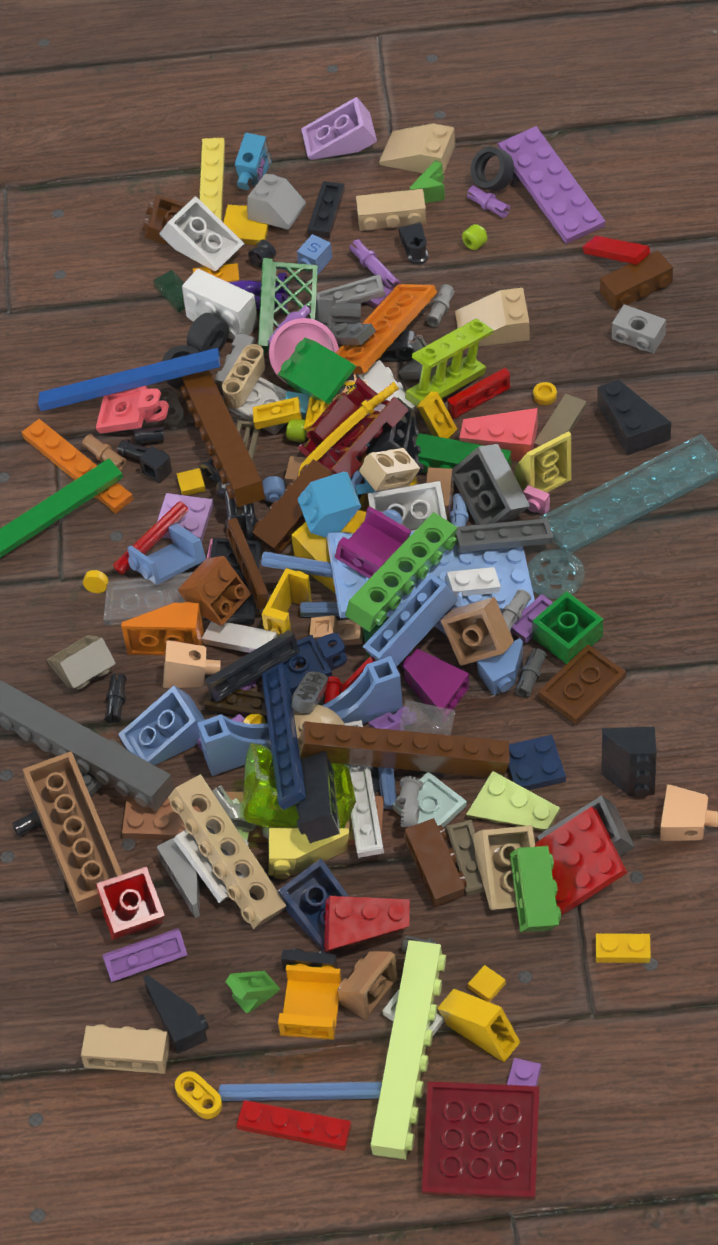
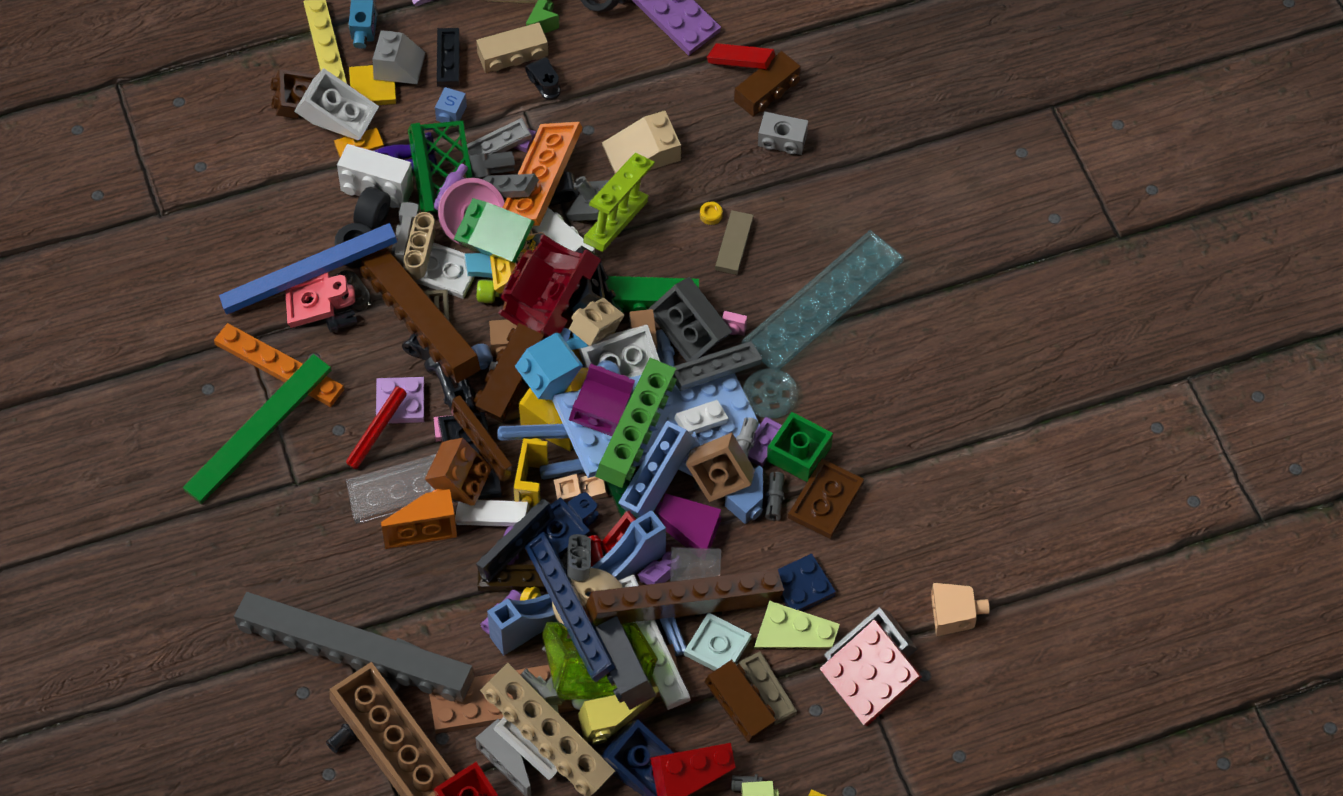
camera: 20 degrees left, 5 degrees up
slope [46,635,116,690] -> none
medium nougat pin [82,434,127,471] -> none
yellow tile [83,570,109,593] -> none
black pin [105,673,127,723] -> none
black pin [117,439,149,461] -> none
medium blue slope [118,686,205,765] -> none
medium blue panel [127,523,206,585] -> none
black plate [139,446,172,484] -> none
clear green plate [153,270,185,313] -> none
light nougat torso [163,641,221,688] -> none
yellow tile [177,468,206,496] -> none
black wheel [248,239,277,268] -> none
yellow plate [253,397,302,429] -> none
yellow sword [298,382,399,477] -> none
medium lavender pin [349,240,401,290] -> none
light grey connector [395,776,423,828] -> none
yellow plate [417,391,457,439] -> none
light grey pin [426,285,455,327] -> none
red tile [447,368,510,420] -> none
coral wedge [460,408,538,462] -> none
lime piece [462,224,487,250] -> none
medium lavender pin [467,185,510,218] -> none
tan slope [473,825,535,910] -> none
bright green brick [510,846,561,932] -> none
light yellow slope [515,431,571,493] -> none
yellow plate [596,934,650,963] -> none
black wedge [597,380,671,456] -> none
black slope [601,726,657,797] -> none

